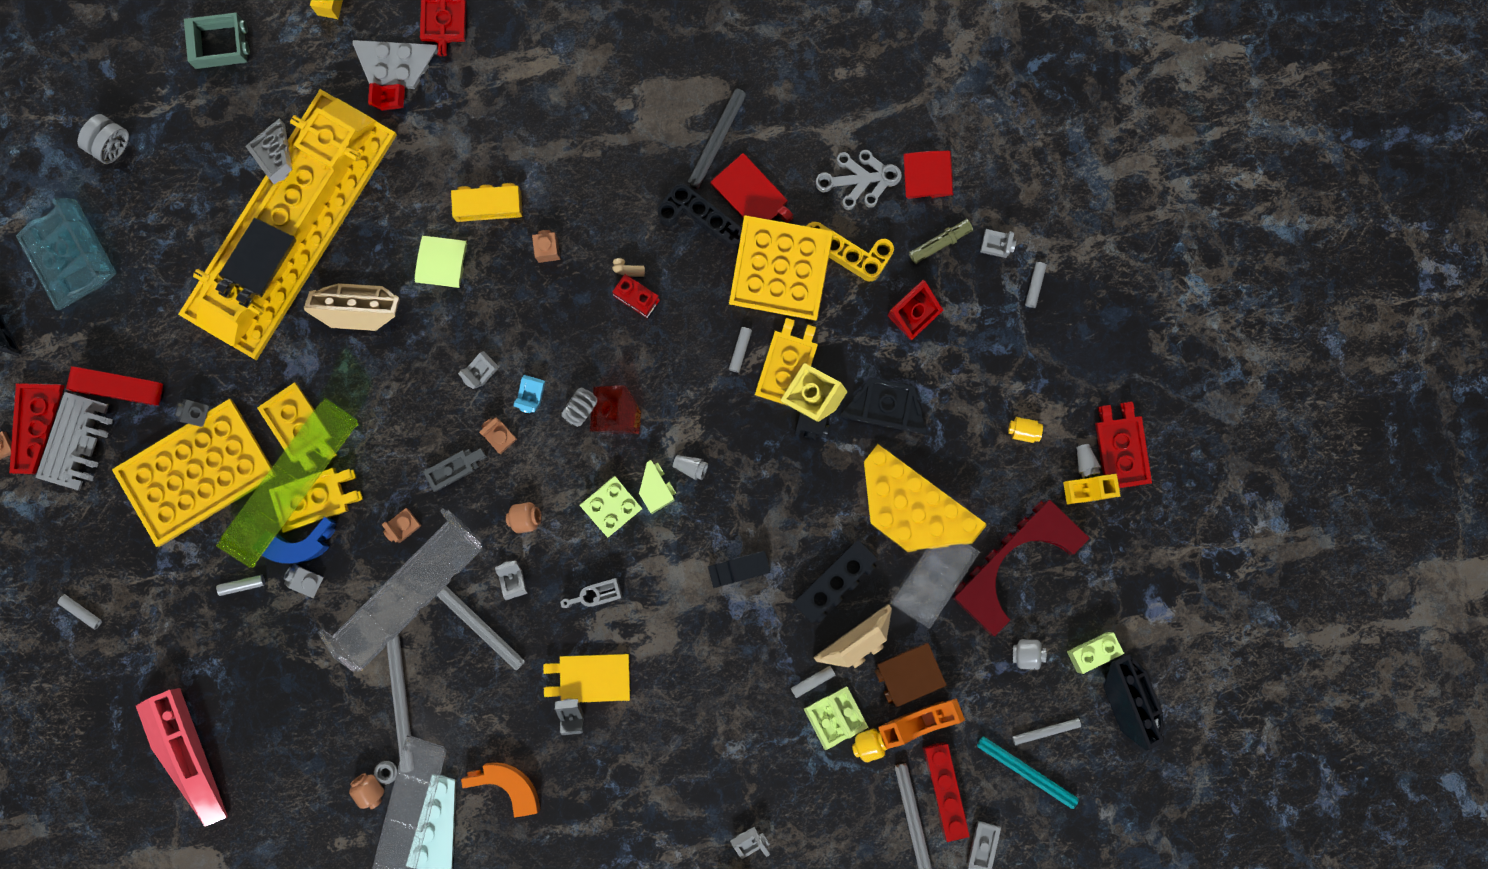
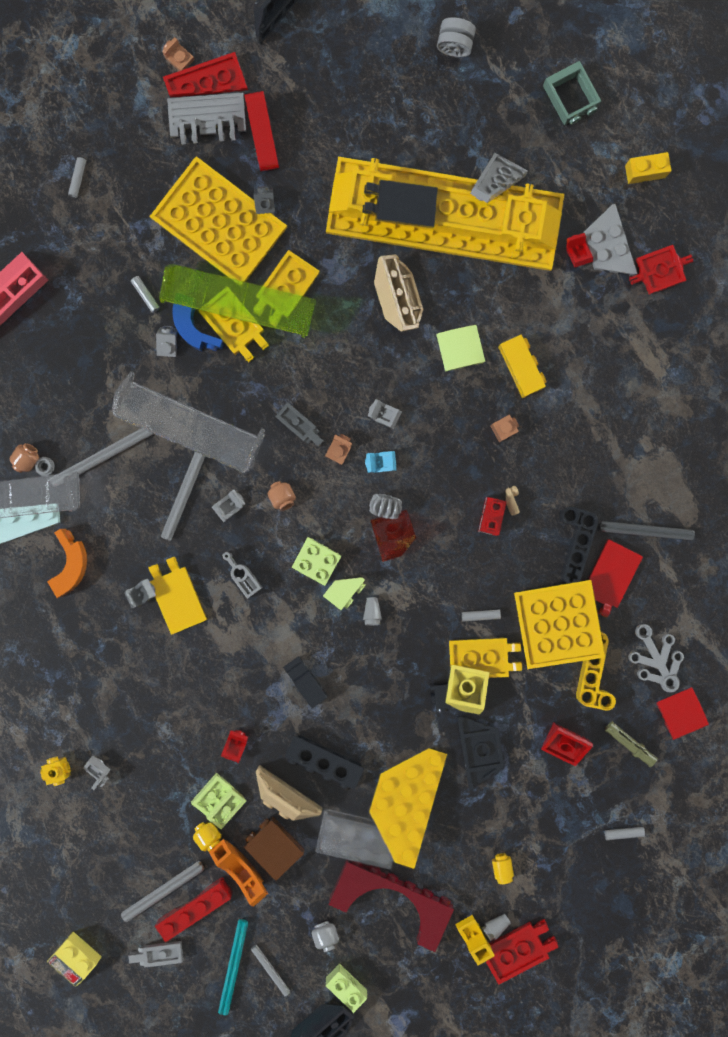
camera: 70 degrees right, 5 degrees up
clear light blue piece [16,198,116,310] -> none
nougat bracket [382,508,421,543] -> none
light grey piece [791,666,836,698] -> none
light grey bracket [980,229,1016,258] -> none
none -> red bracket [221,730,248,763]

